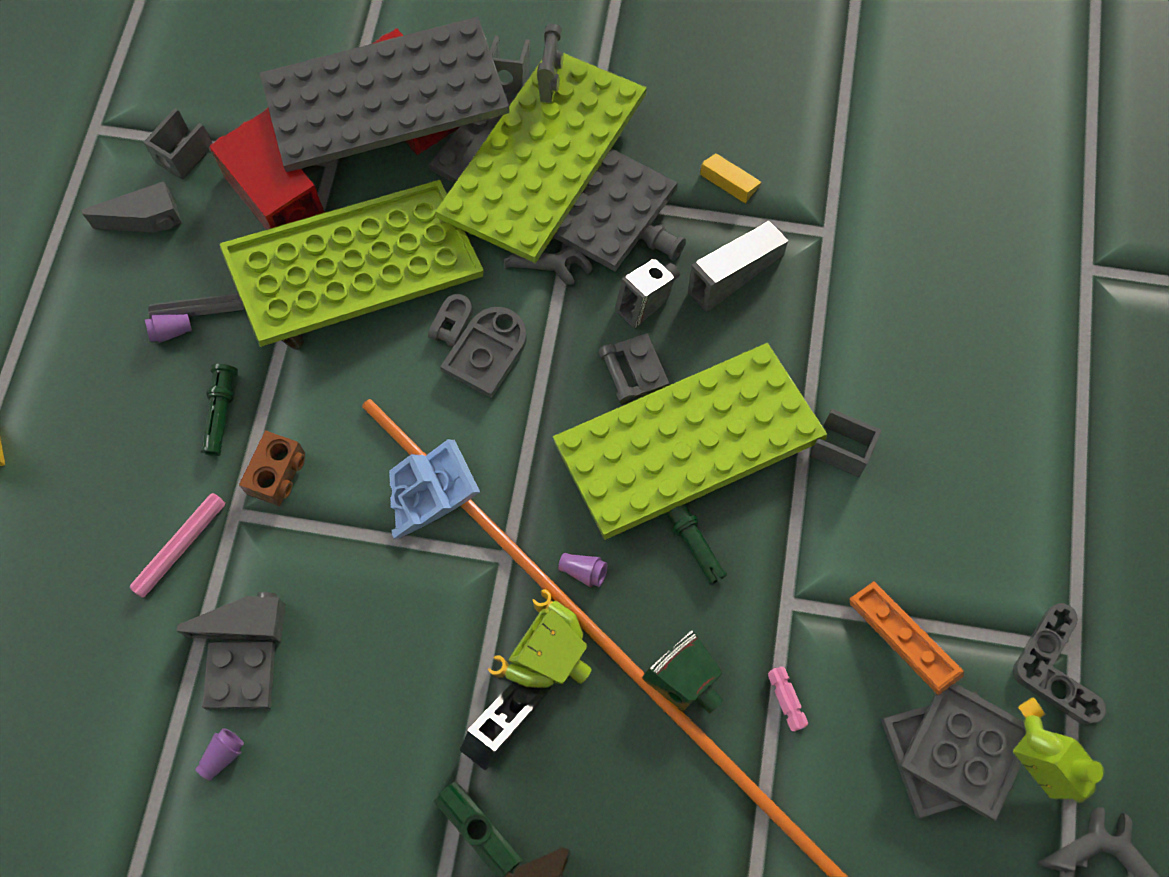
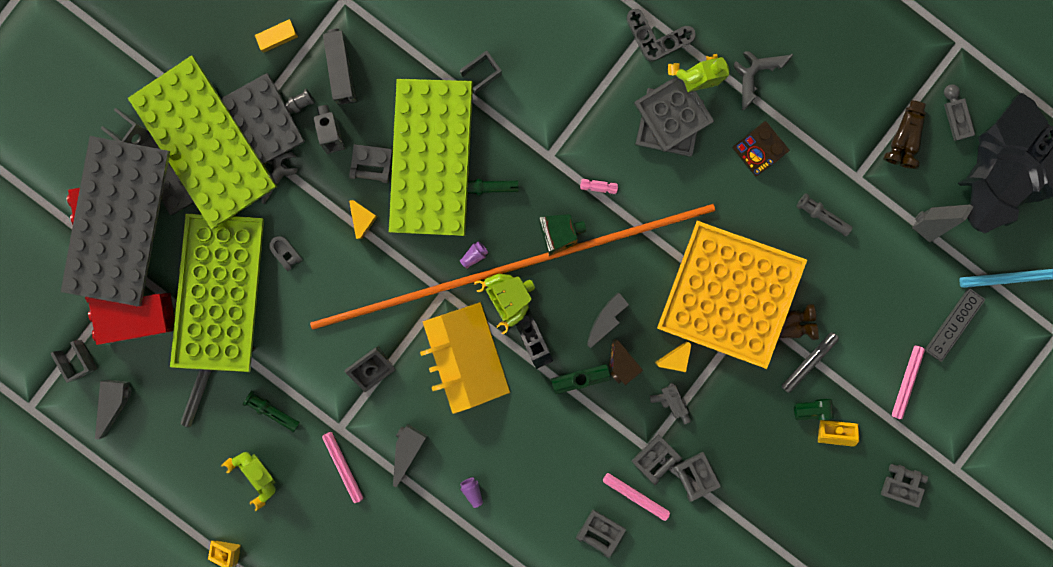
camera: 60 degrees left, 20 degrees up
medium lavender cone [145,314,192,344] -> none
dark grey plate [202,642,276,710] -> none
dark orange brick [239,430,305,507] -> none
light blue slope [389,439,480,539] -> none
dark grey plate [440,307,527,399] -> none
dark grey plate [537,24,563,103] -> none
orange tile [849,581,964,695] -> none
none -> lime torso [221,452,276,511]
none -> dark grey slope [344,346,396,392]
none -> yellow slope [349,200,378,239]
none -> yellow piece [420,302,510,414]
none -> dark grey slope [587,293,629,348]

